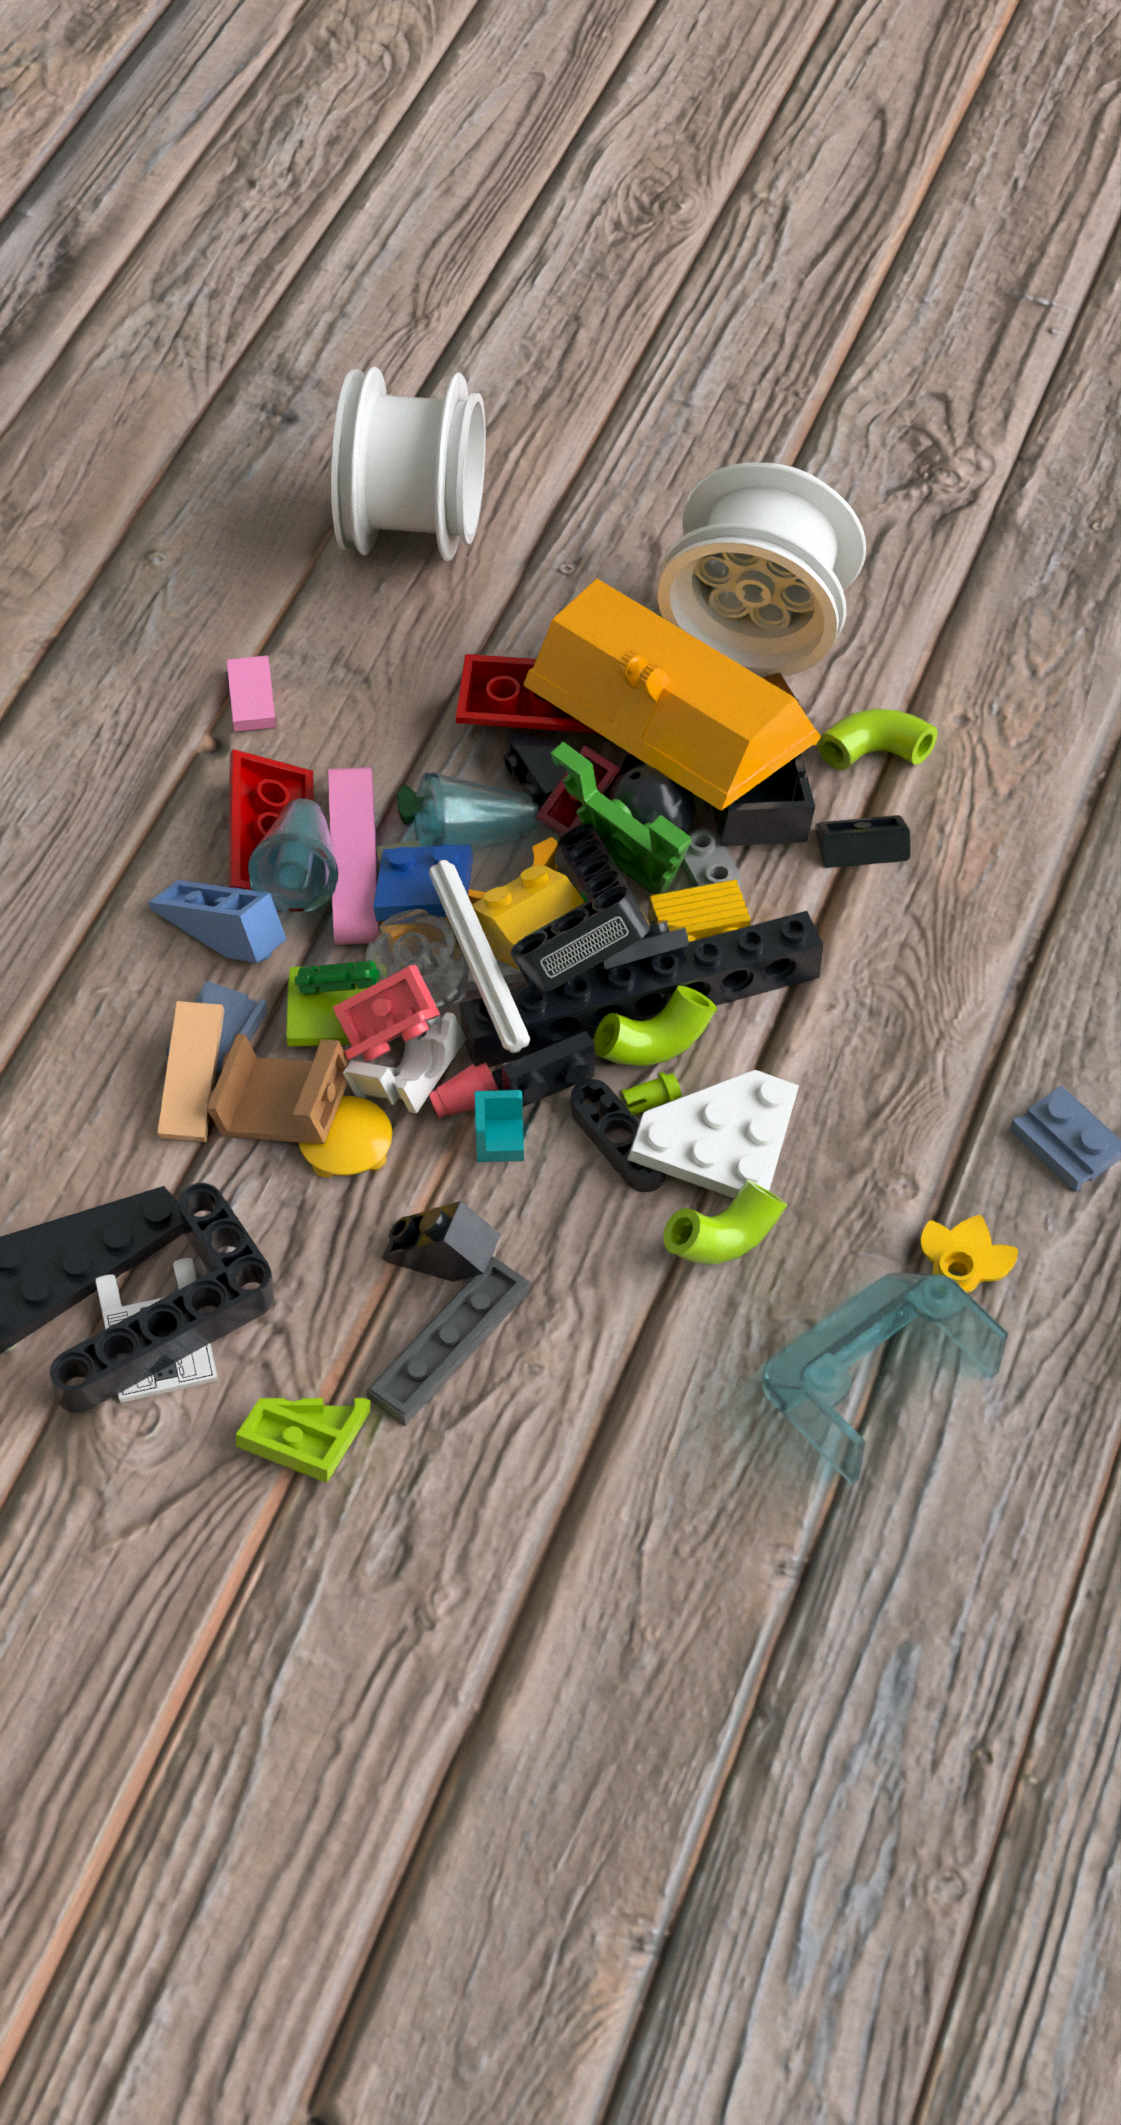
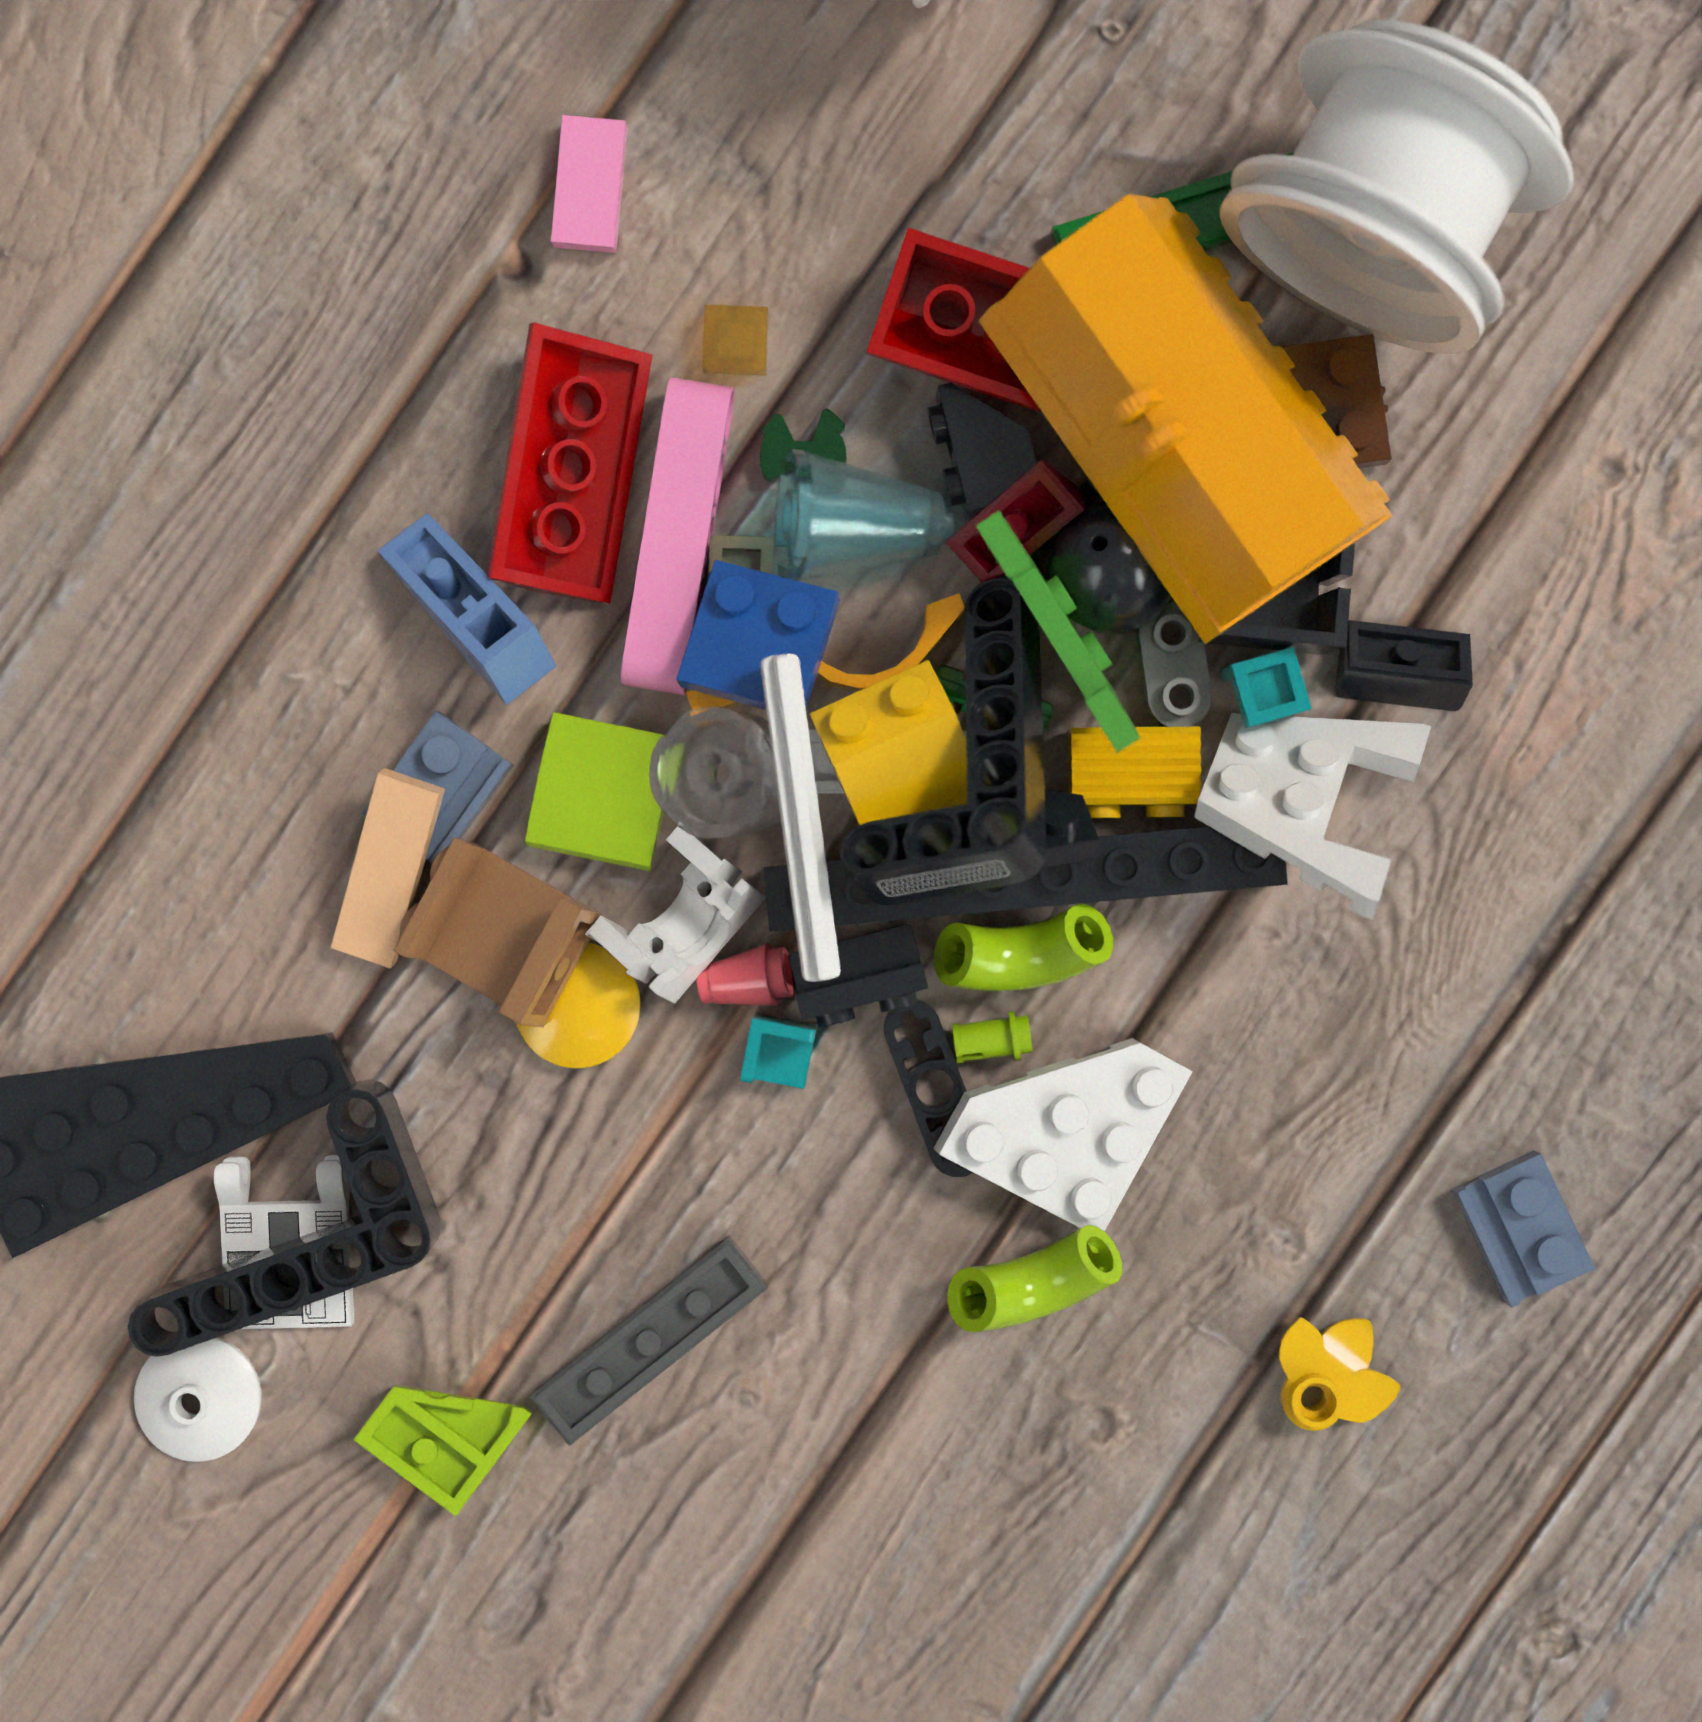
camera: 10 degrees right, 35 degrees up
clear light blue cone [248,799,338,912] -> none
green axle [295,960,380,994] -> none
coral bracket [332,964,441,1062] -> none
black slope [382,1201,501,1282] -> none
clear light blue windscreen [762,1272,1008,1485] -> none
lime cylinder [817,708,938,770] -> none
none -> white dish [134,1337,262,1462]
none -> clear yellow tile [702,304,769,376]
none -> white wing [1194,713,1431,919]
none -> teal panel [1220,647,1312,729]

